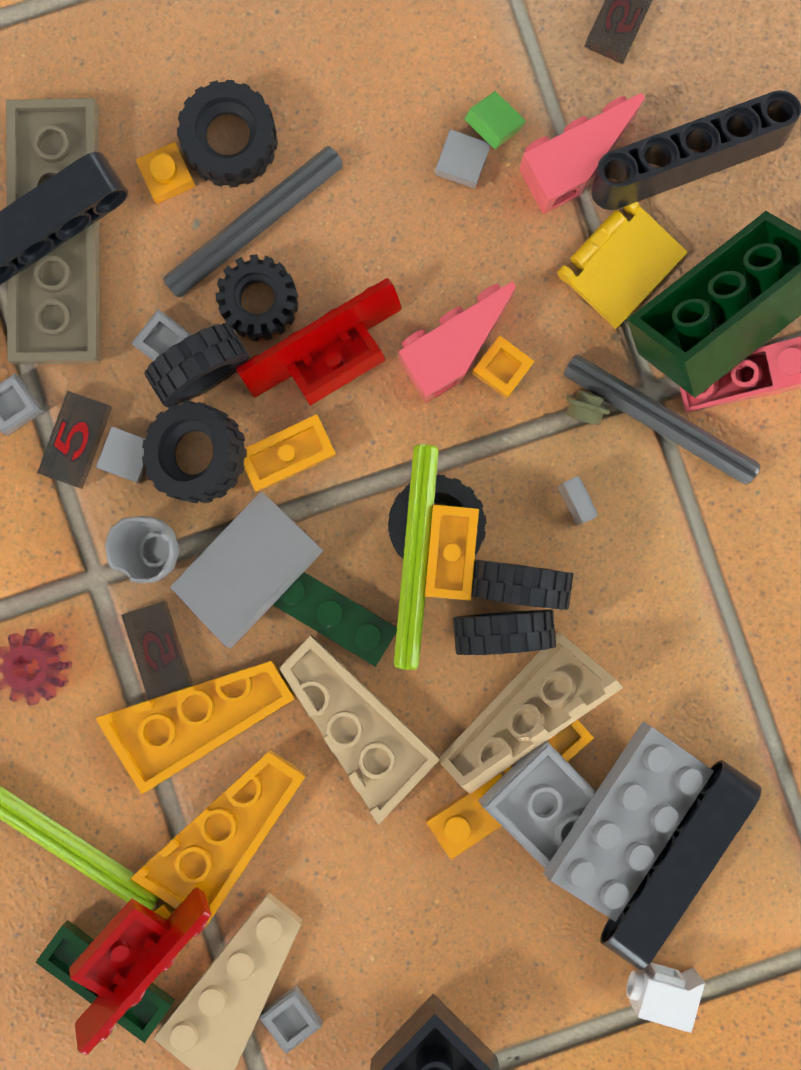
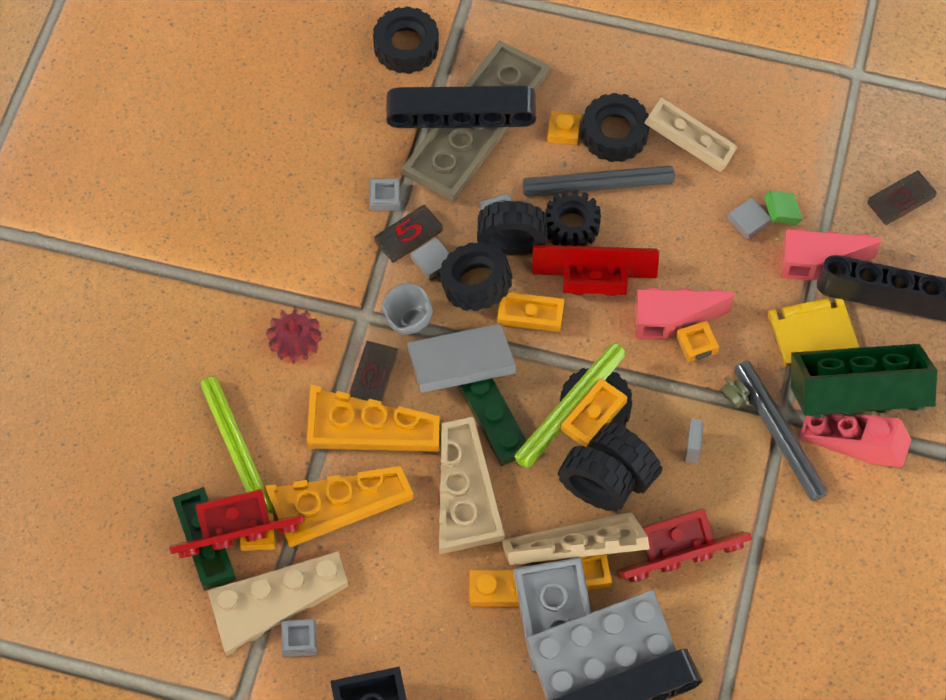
camera: 35 degrees right, 25 degrees down
none -> red bracket [617,508,752,582]
none -> tan plate [644,97,738,173]

